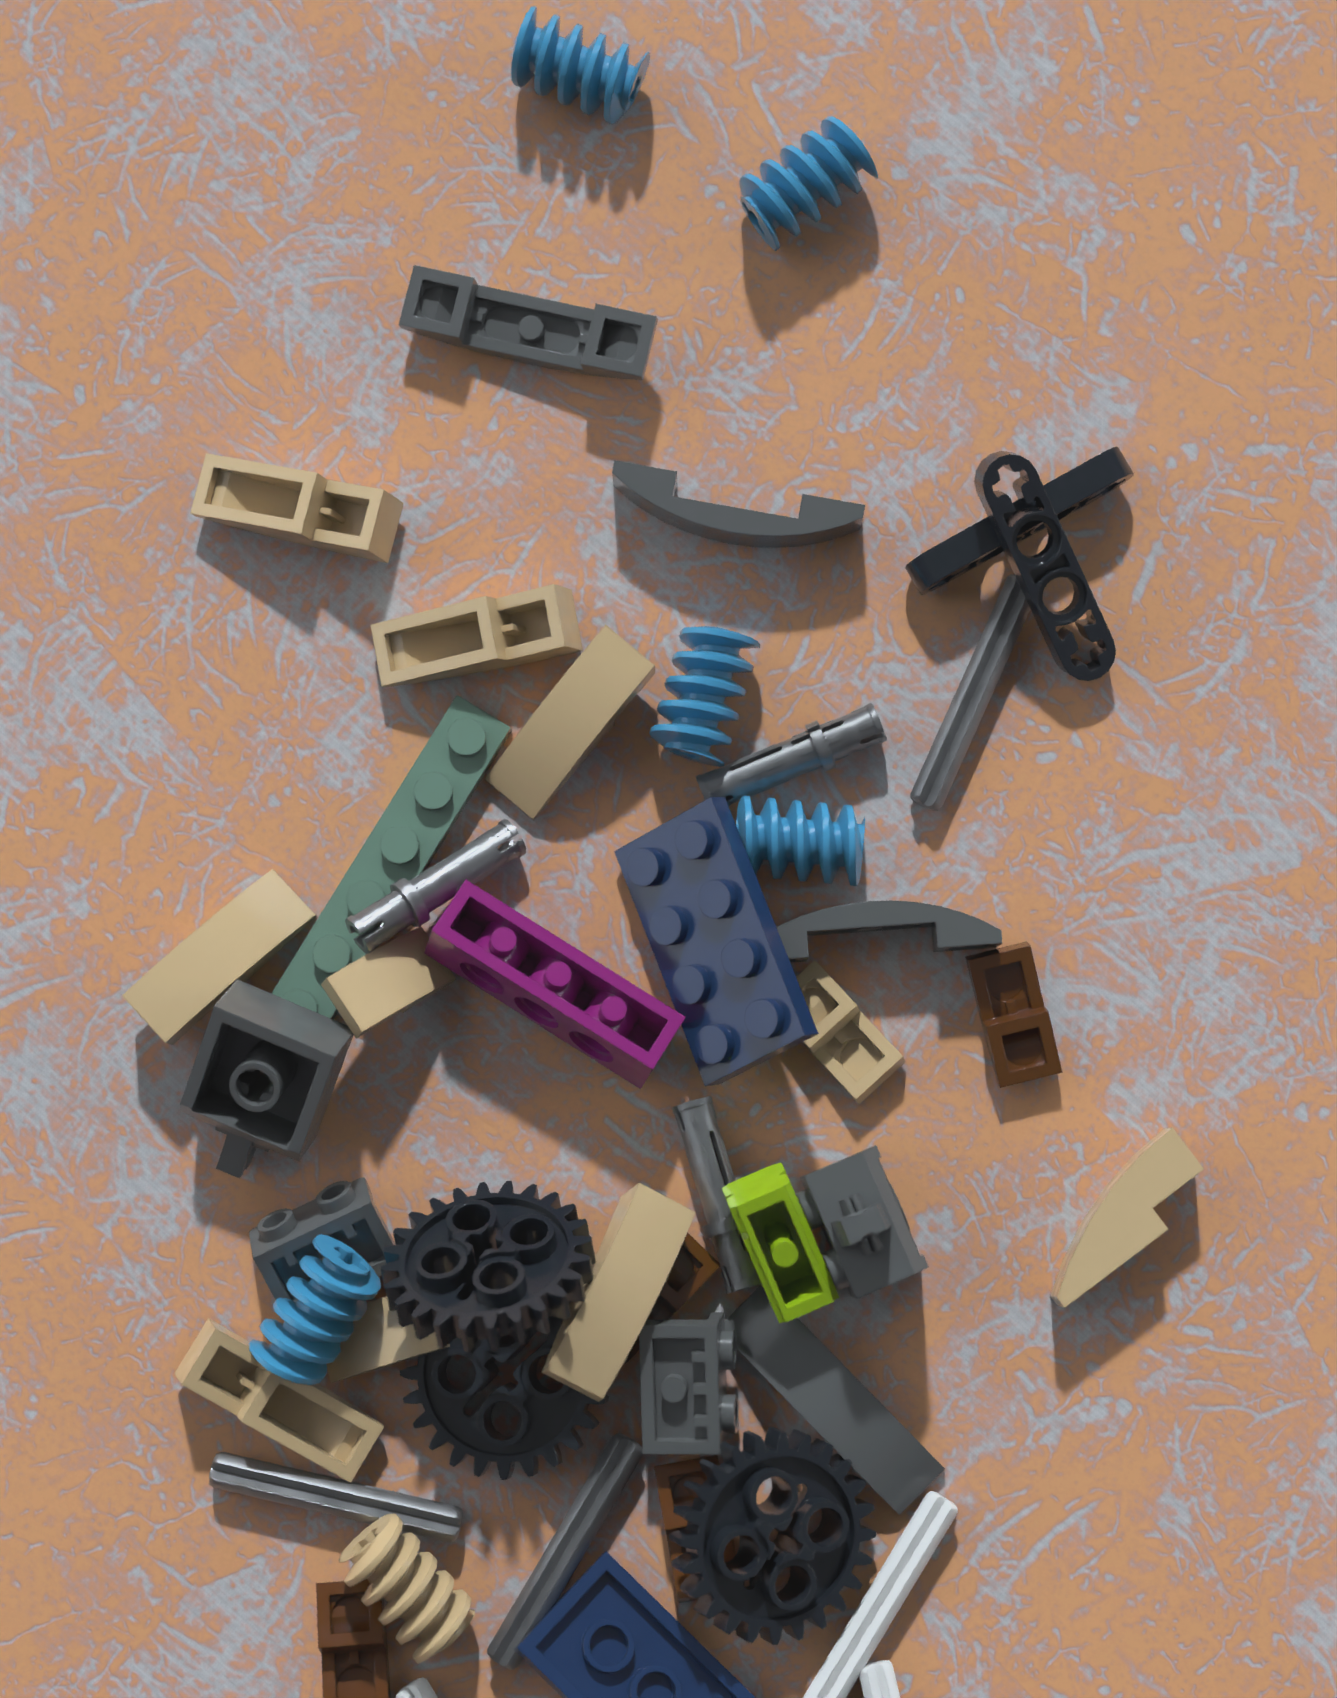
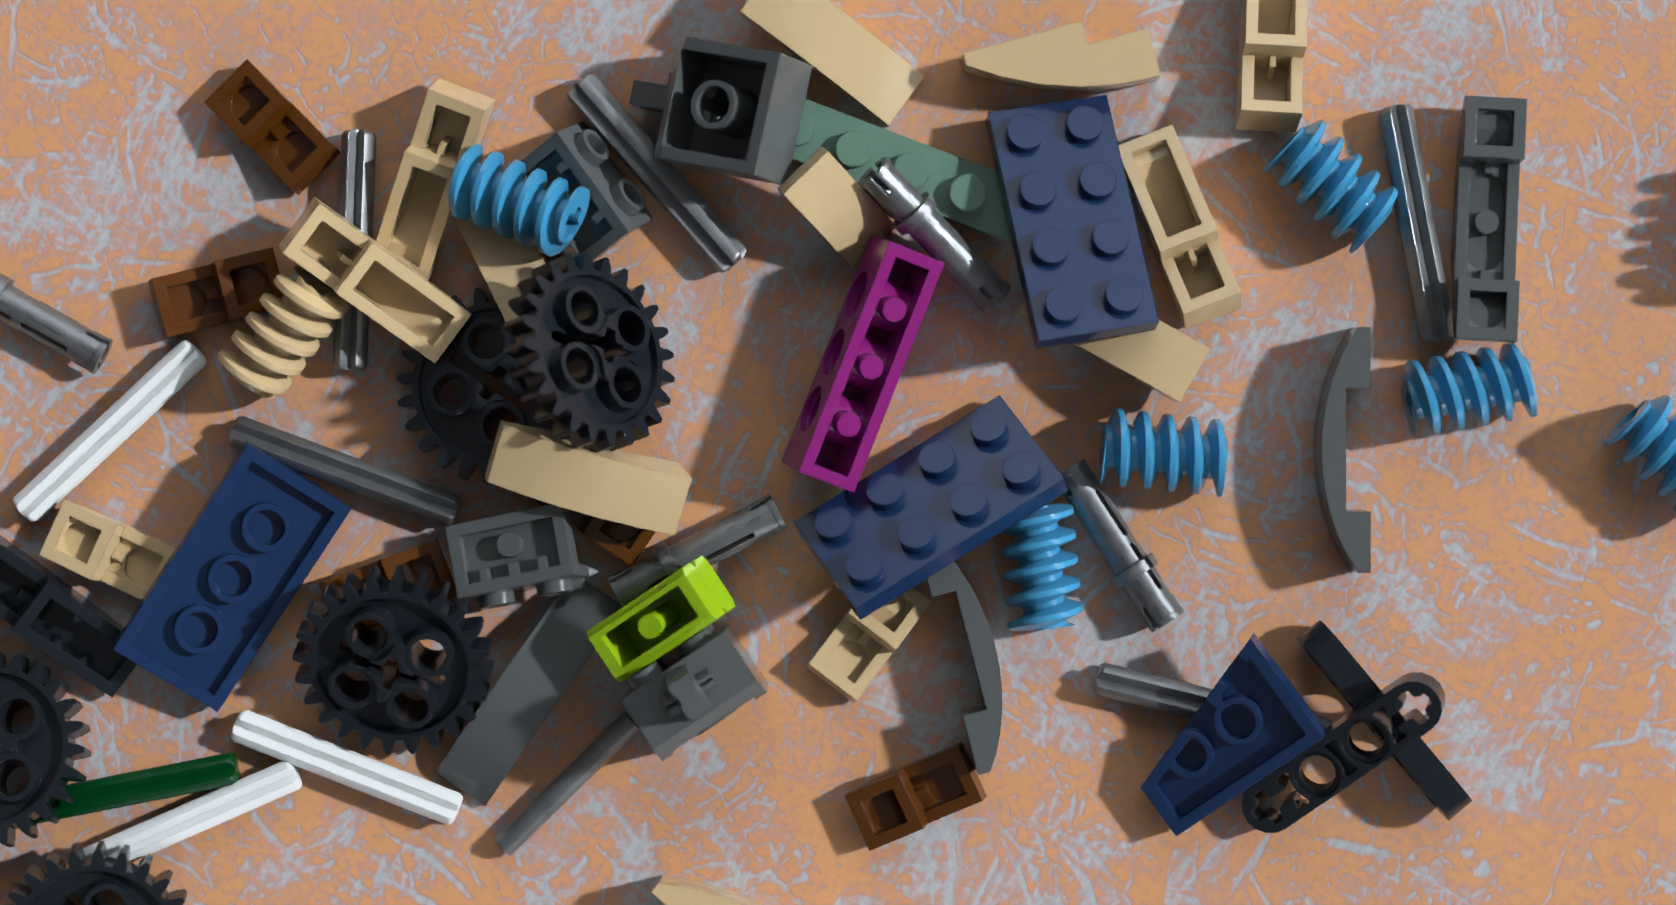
camera: 75 degrees right, 5 degrees up
none -> reddish brown slope [204,59,341,195]
none -> tan slope [278,197,471,363]
none -> flat silver bar [494,712,640,856]
none -> flat silver axle [567,74,746,273]
none -> tan slope [961,21,1161,92]
none -> dark blue plate [985,95,1159,349]
none -> dark blue wing [1140,633,1326,836]
none -> dark azure piece [1262,120,1398,253]
none -> flat silver axle [1379,104,1454,343]
none -> dark azure piece [1402,343,1538,438]

